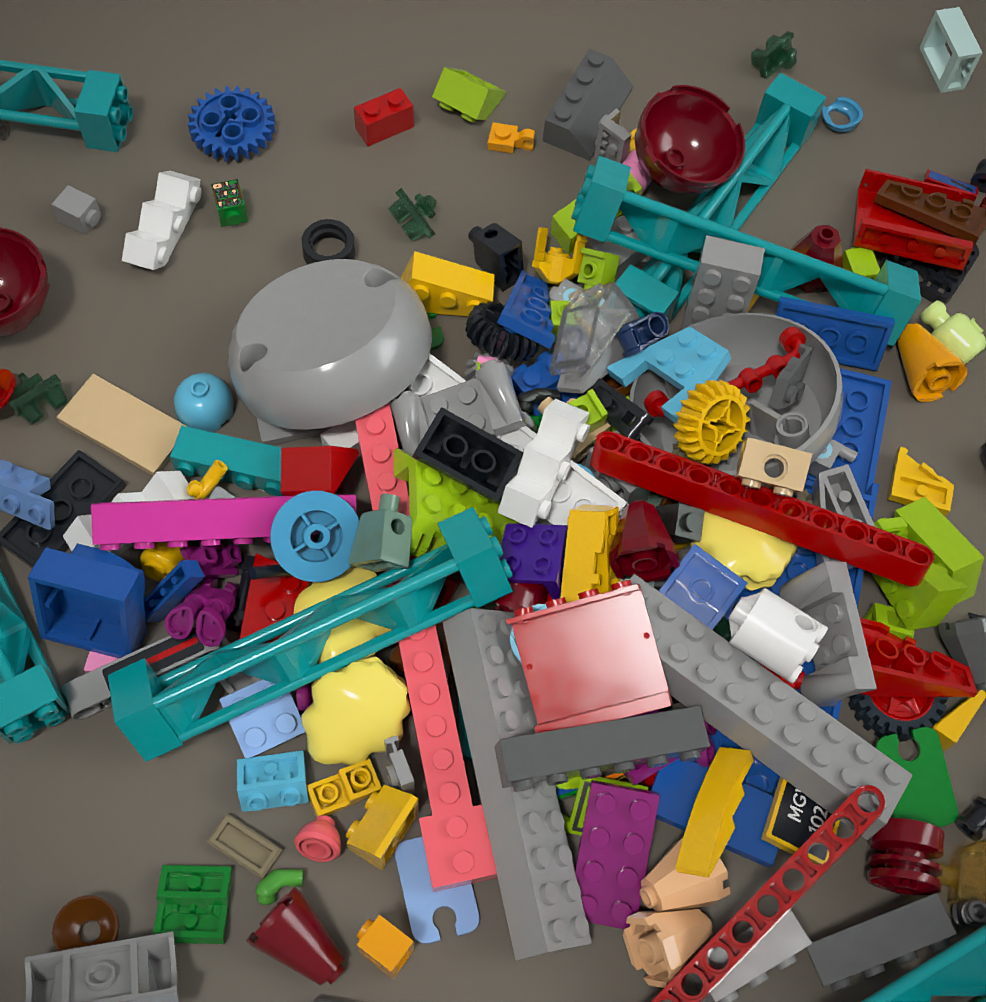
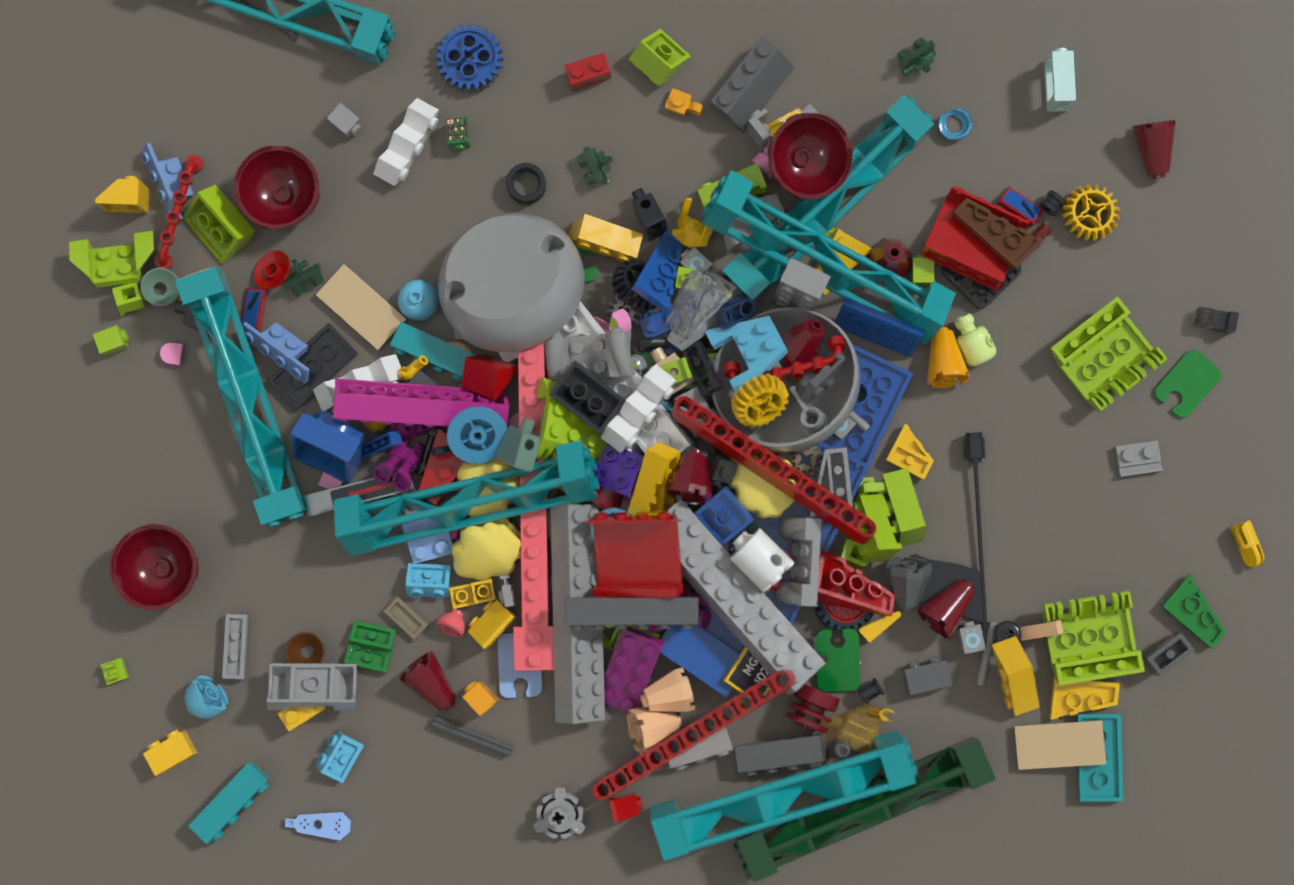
camera: 20 degrees right, 20 degrees up
bright green arm [255,869,304,905] -> none
lime brick [577,247,620,293] -> none
yellow slope [675,747,754,878] -> none
tan brick [735,437,812,497] -> none
none -> dark red cone [780,318,825,367]

